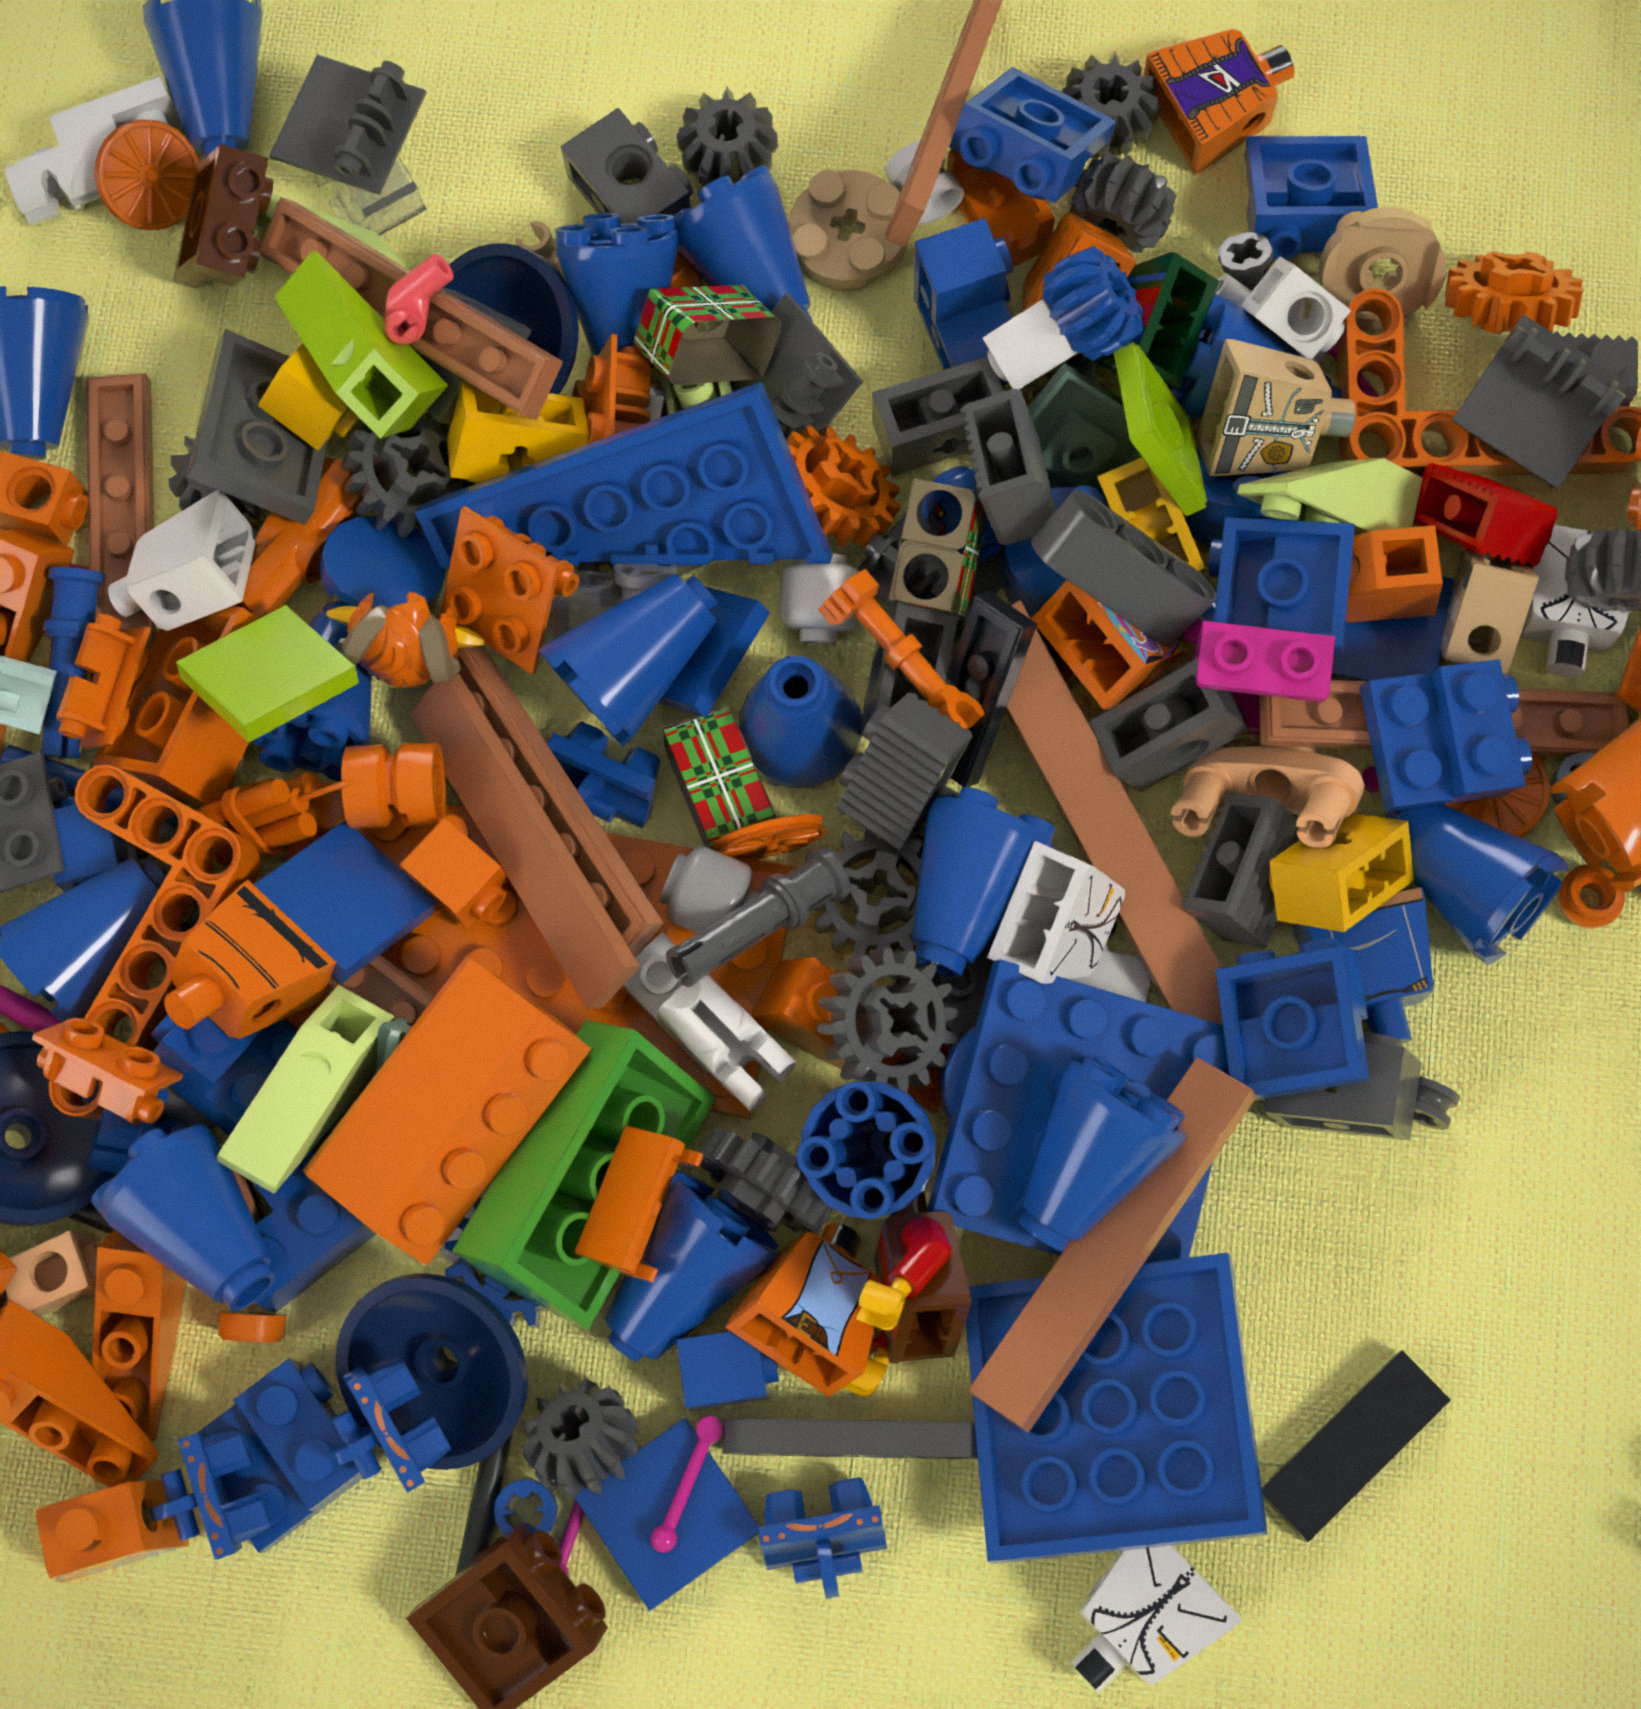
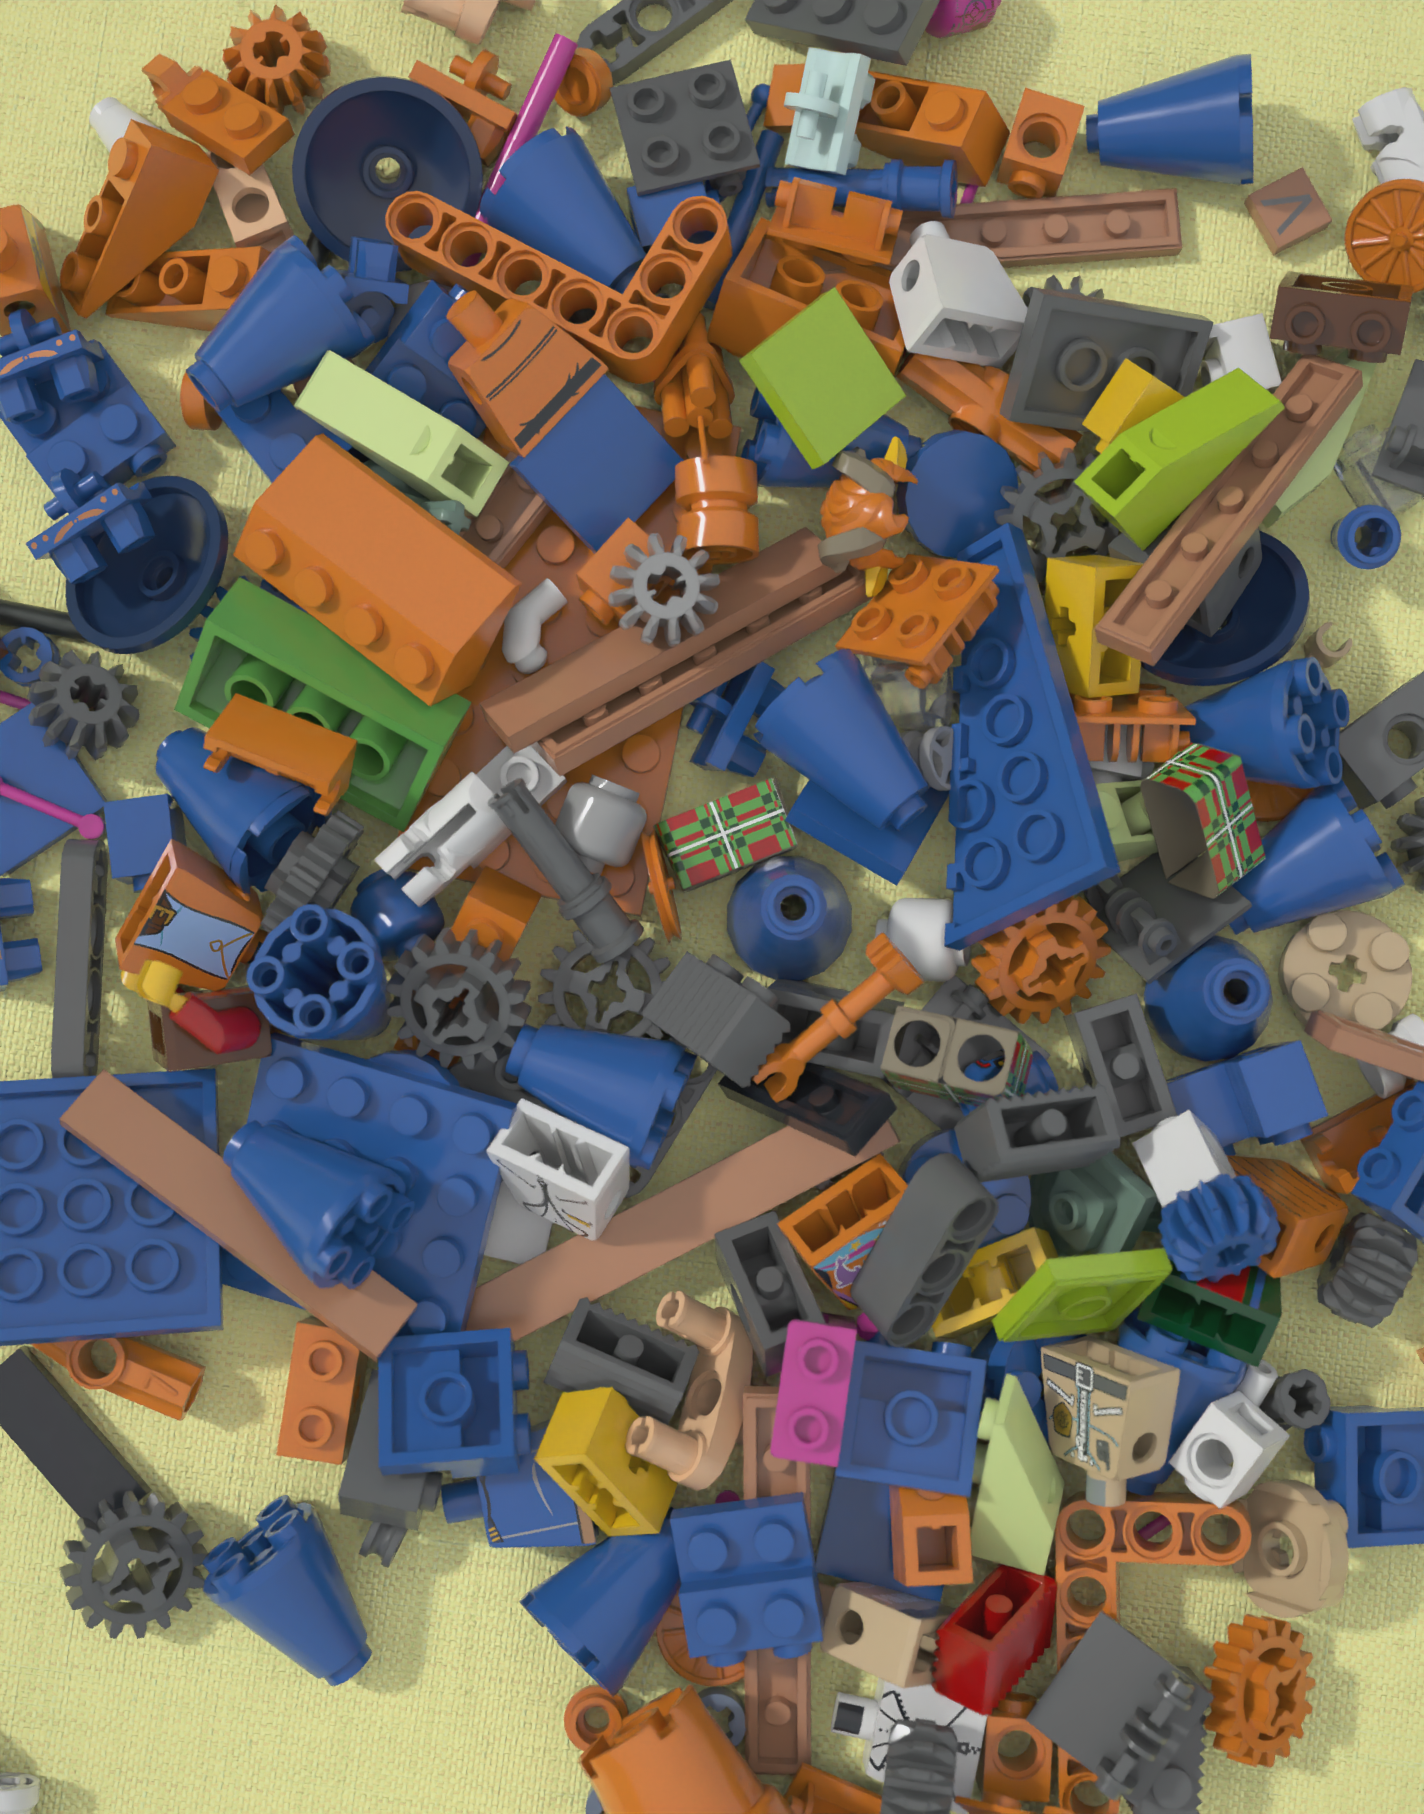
camera: 85 degrees right, 10 degrees up
orange hinge [32,1018,183,1125] -> none
coral arm [384,254,454,345] -> none
none -> orange piece [31,1336,206,1421]
none -> dark grey gear [60,1491,208,1639]
none -> blue cone [202,1495,372,1686]
none -> orange brick [276,1316,368,1465]
none -> blue head [350,869,445,961]
none -> white arm [502,578,568,674]
none -> light grey gear [608,533,720,647]
none -> orange brick [975,1692,1053,1803]
none -> blue cone [1144,935,1273,1062]
none -> white brick [1200,313,1282,394]
none -> nougat tile [1244,167,1333,256]
none -> blue cone [1330,505,1401,570]

